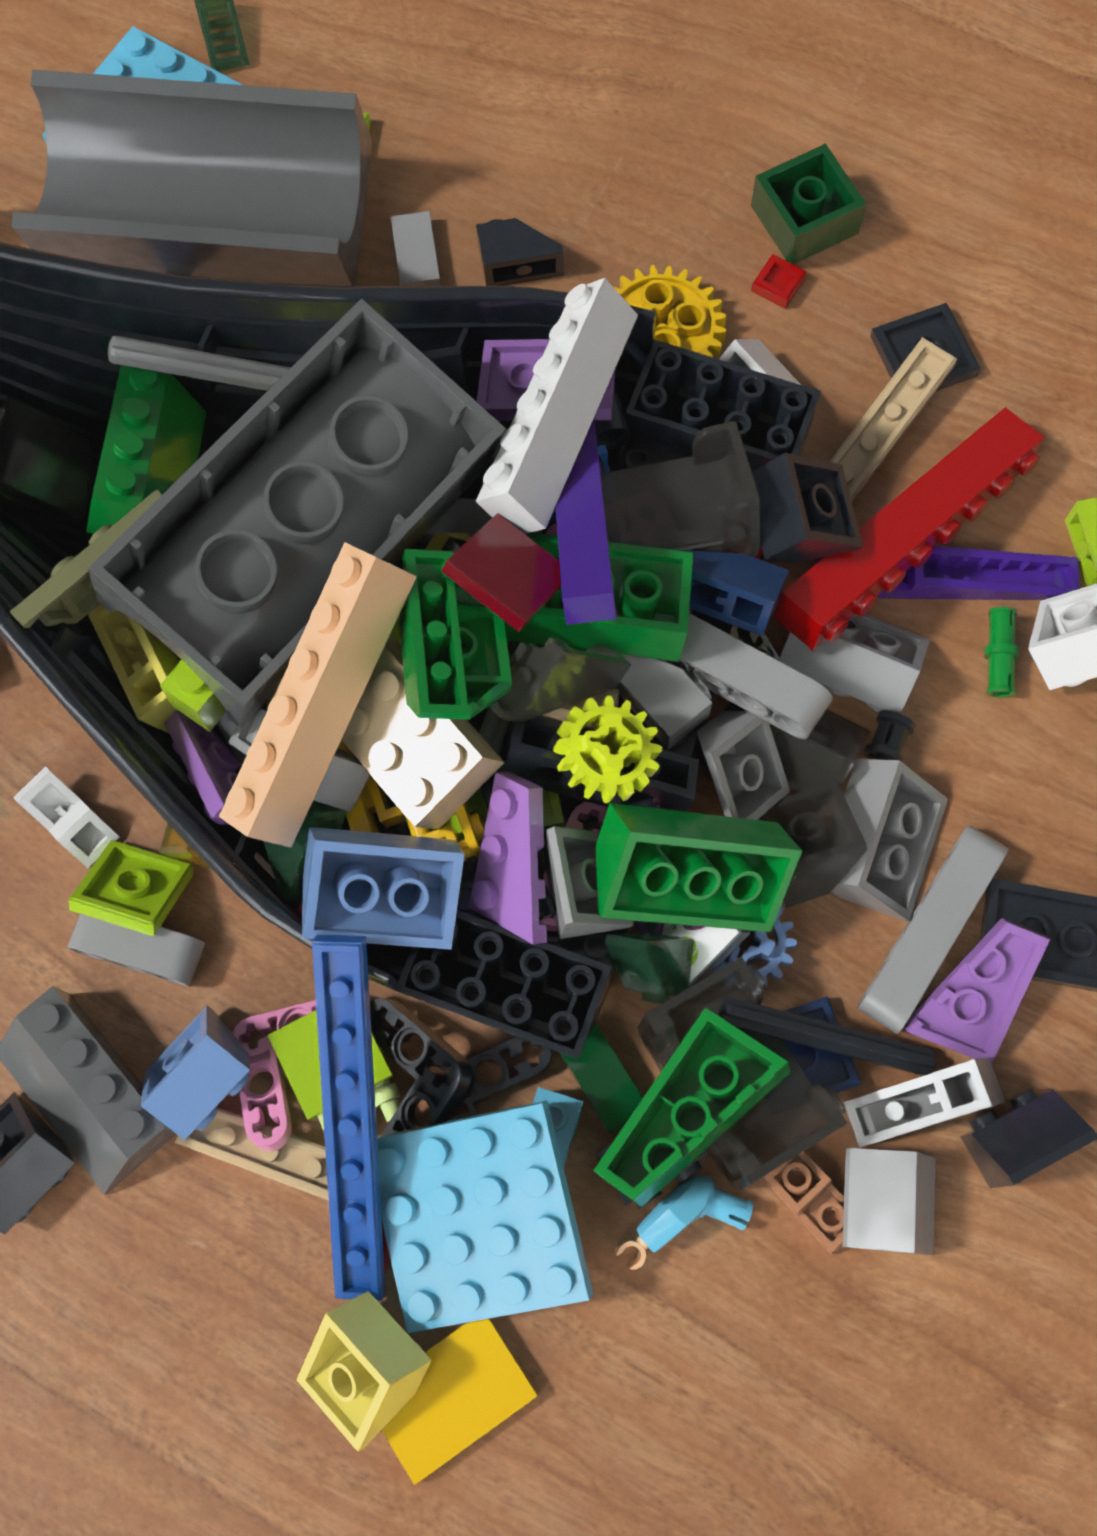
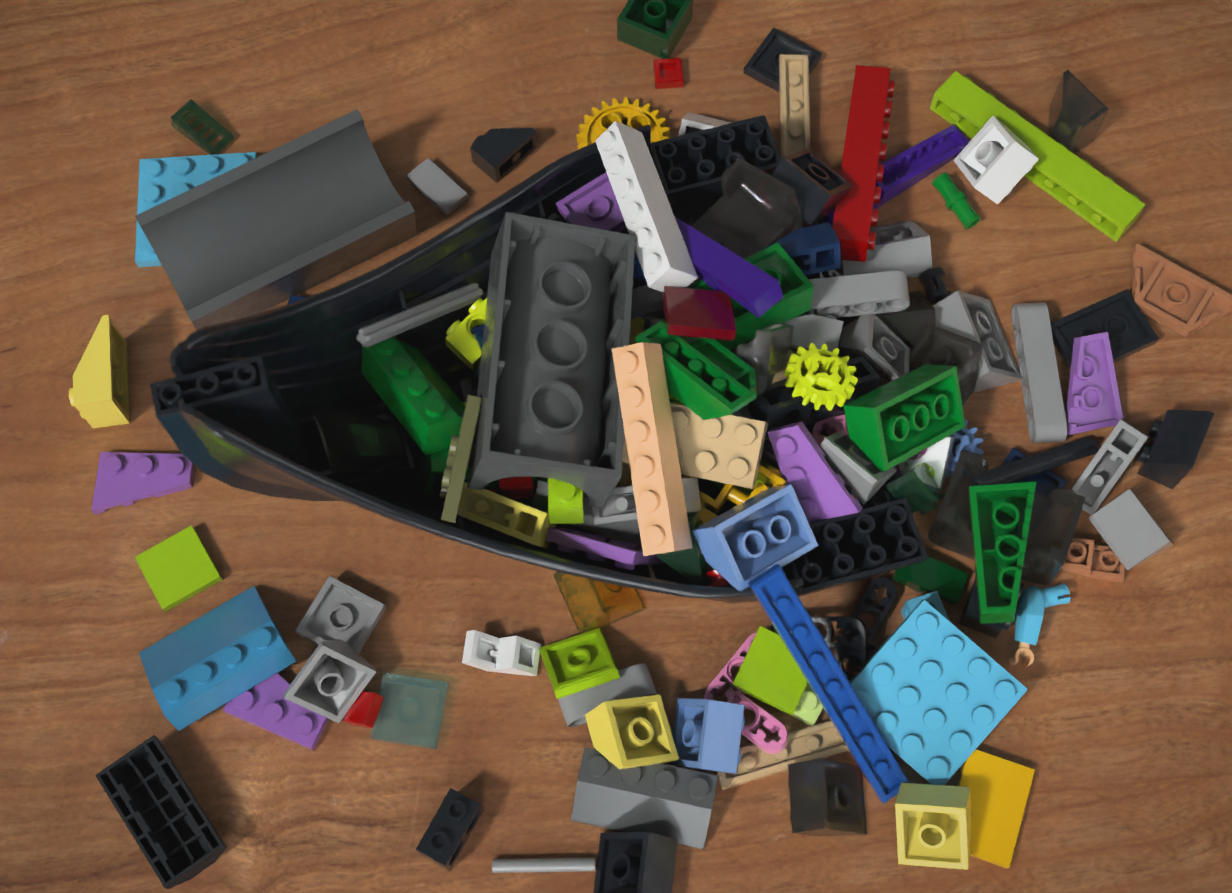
camera: 40 degrees left, 5 degrees down
none -> light yellow slope [585,695,679,770]
none -> clear smoke slope [788,758,867,836]

